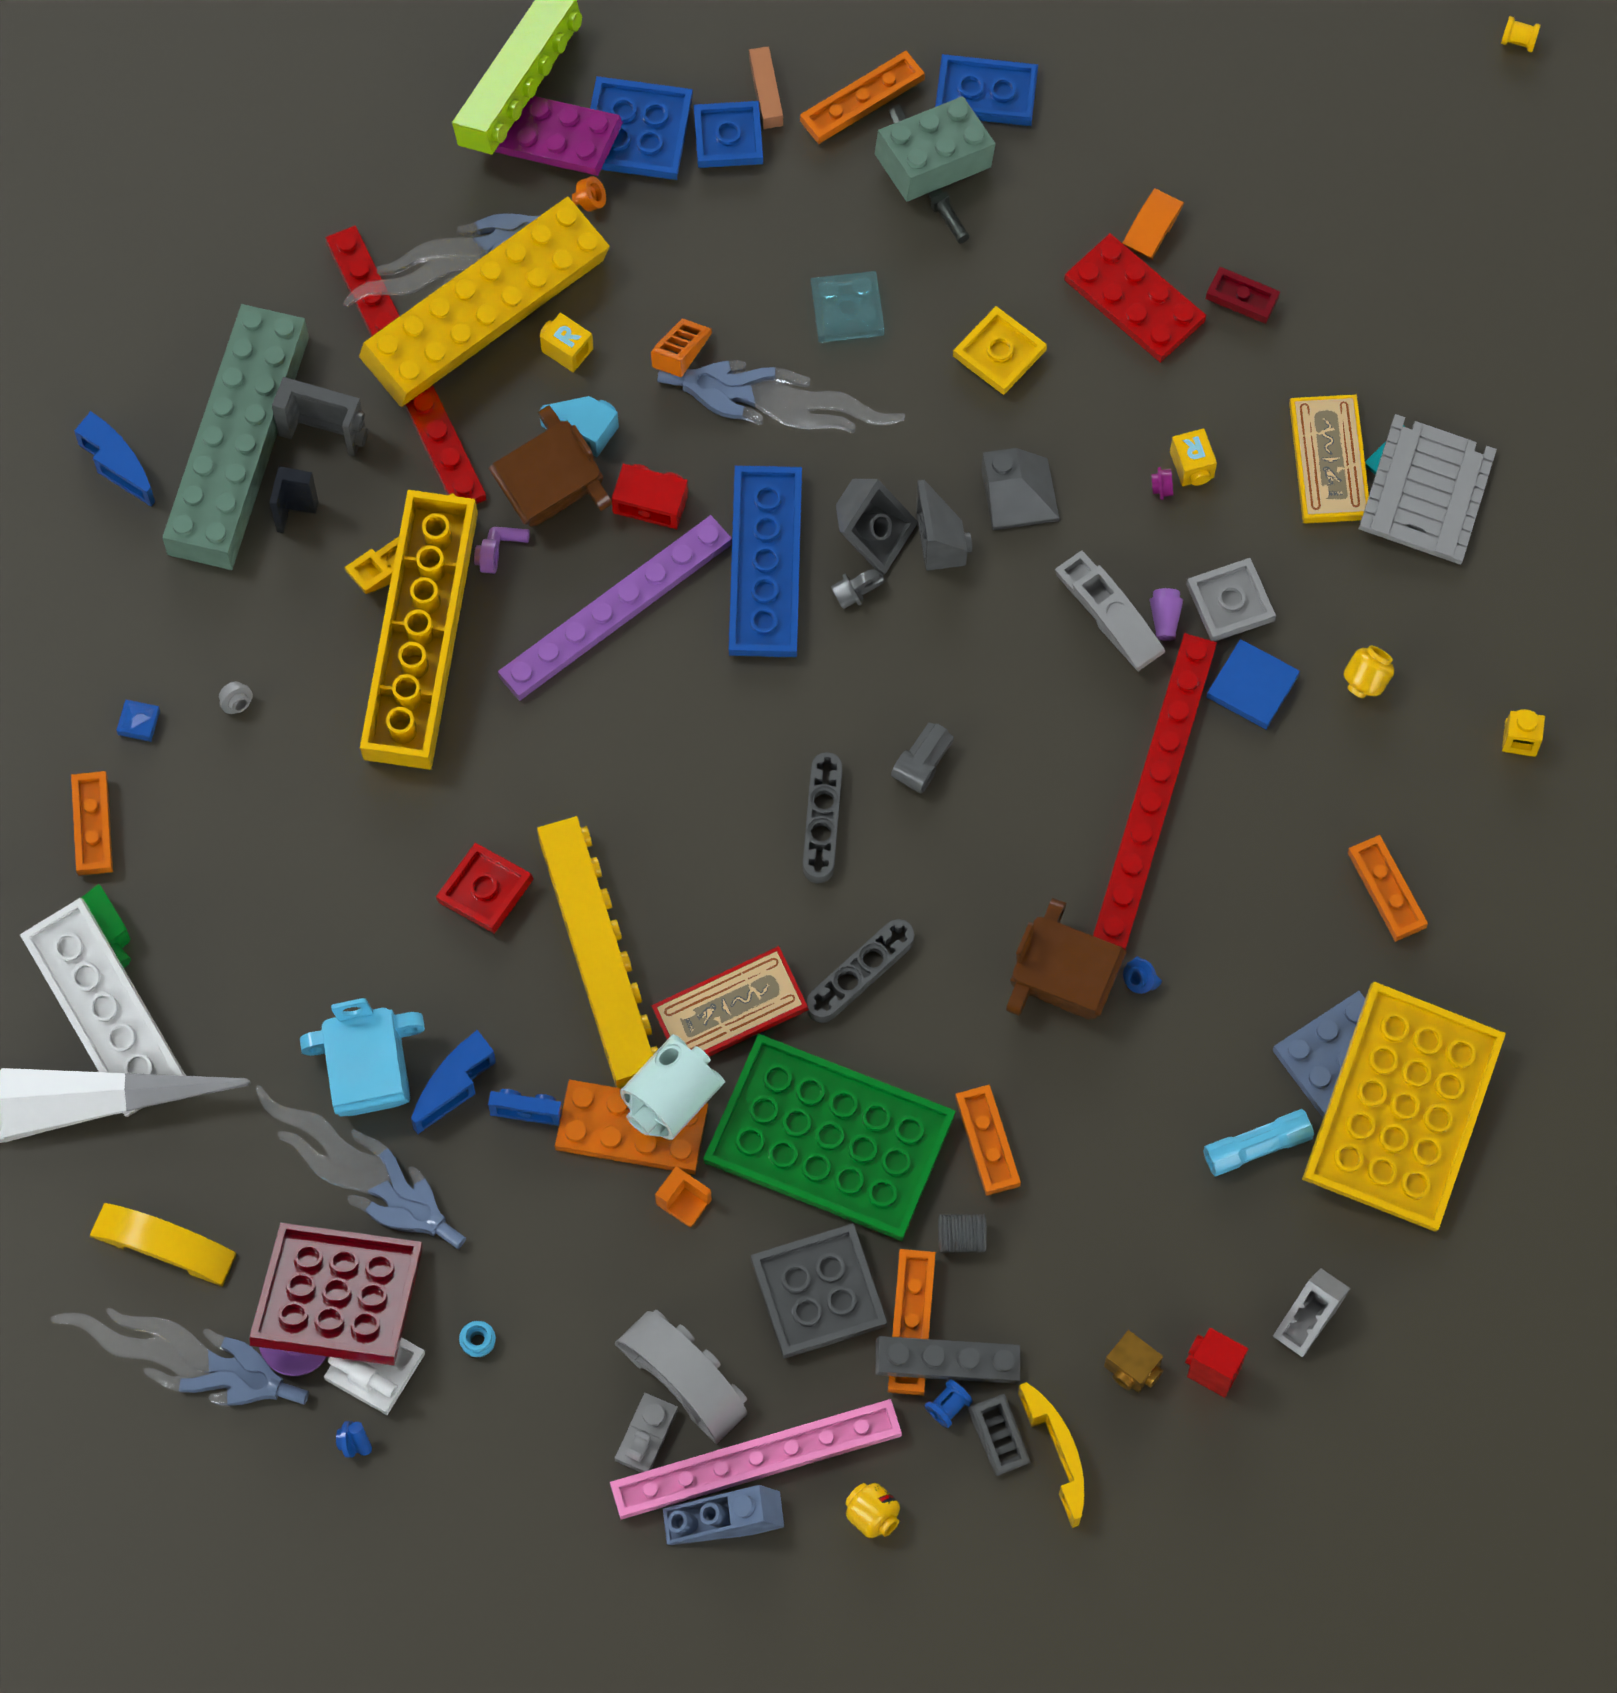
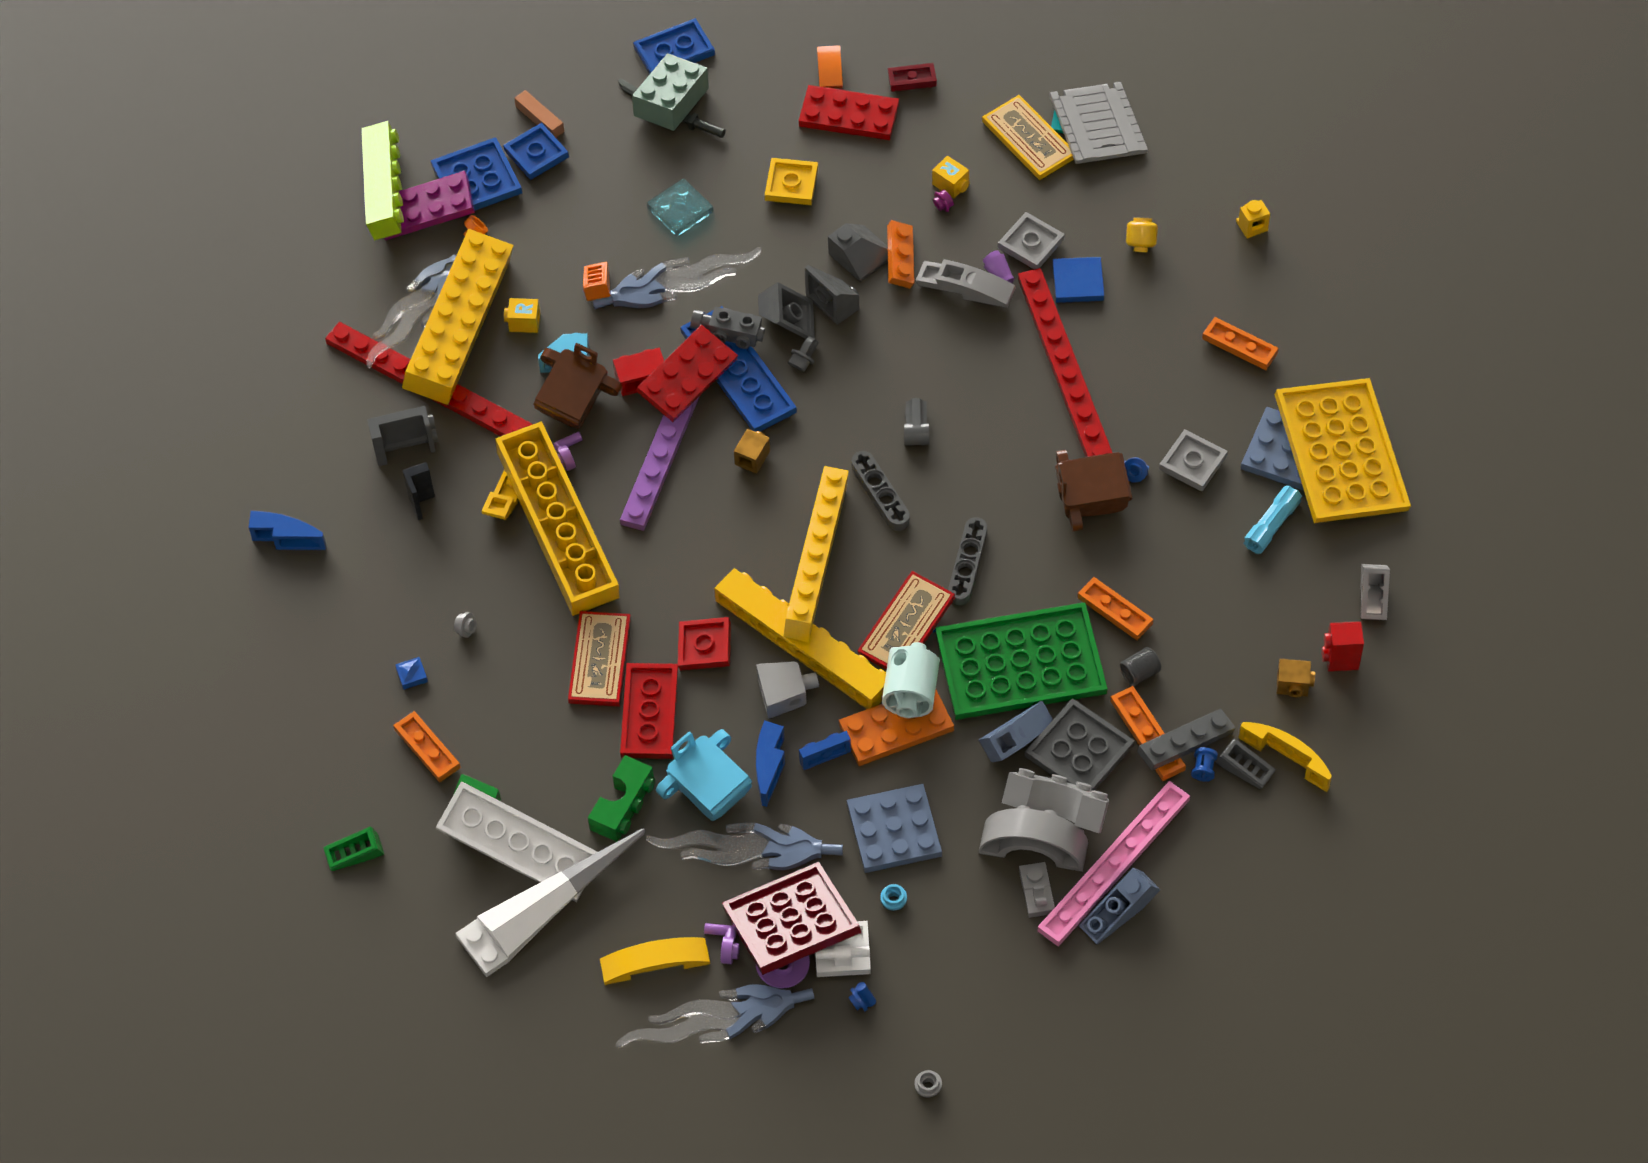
camera: 30 degrees left, 10 degrees down
sand green brick [162,304,309,570] -> none
orange panel [655,1166,712,1227] -> none
orange plate [800,51,925,145] -> none
yellow head [845,1483,900,1538] -> none
none -> tile [568,611,631,707]
none -> green arch [588,755,656,842]
none -> red plate [620,663,678,759]
none -> red plate [636,324,738,422]
none -> dark grey brick [690,307,765,349]
none -> medium lavender plate [704,923,739,964]
none -> pearl gold brick [734,429,770,474]
none -> light grey torso [756,662,819,719]
none -> yellow brick [783,466,849,642]
none -> sand blue plate [847,784,942,873]
none -> orange plate [887,220,914,289]
none -> light grey plate [915,1070,942,1097]
none -> sand blue slope [979,701,1053,762]
none -> light grey brick [1001,768,1109,833]
none -> light grey plate [1159,429,1228,491]

